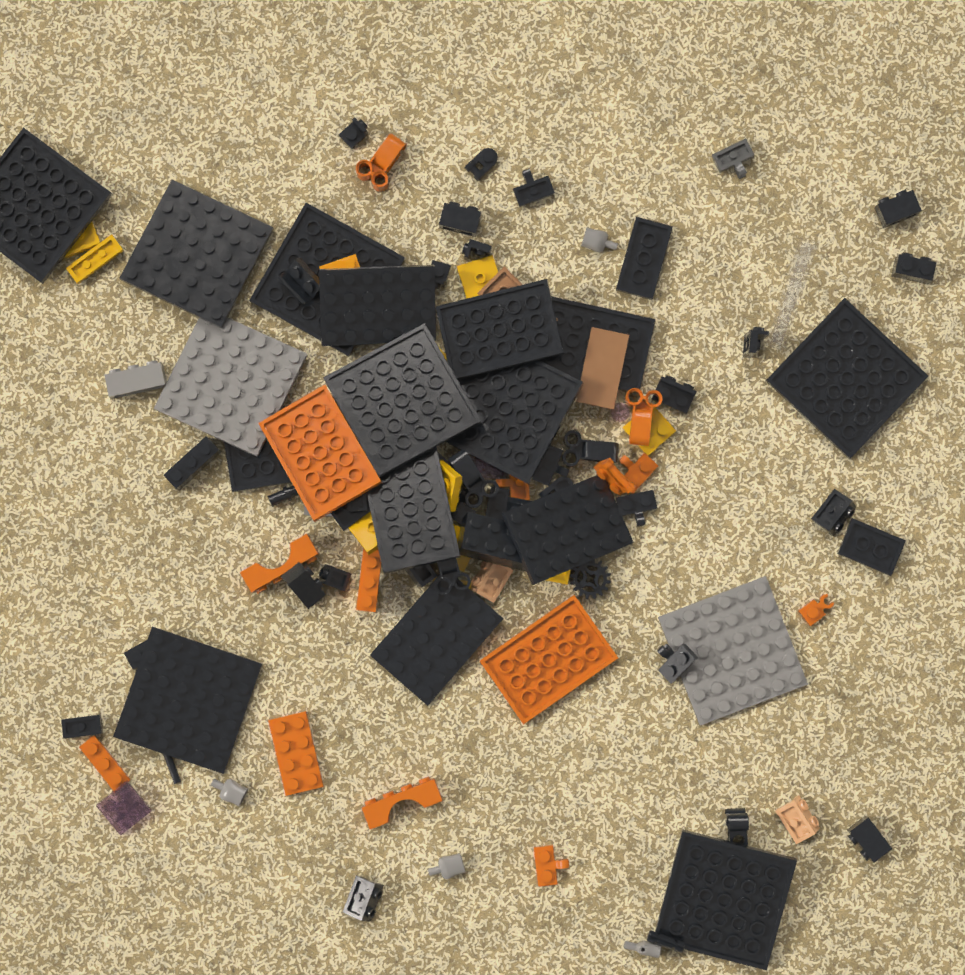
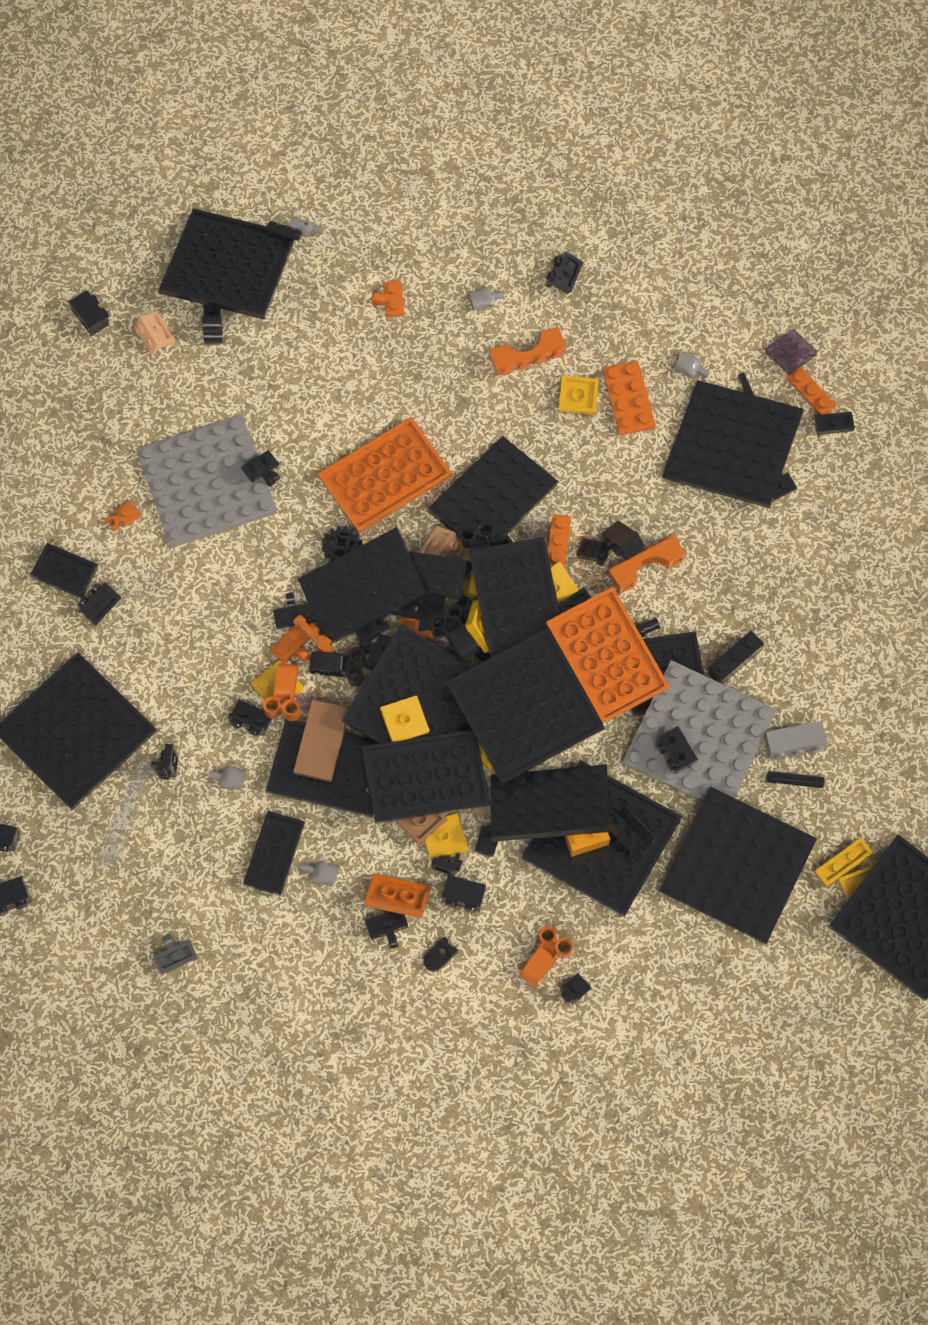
camera: 175 degrees right, 15 degrees down
none -> light grey piece [208,766,246,791]
none -> orange plate [364,873,431,919]
none -> yellow plate [380,696,430,742]
none -> yellow plate [558,375,599,416]
none -> black brick [656,726,698,774]
none -> black axle [766,771,825,788]

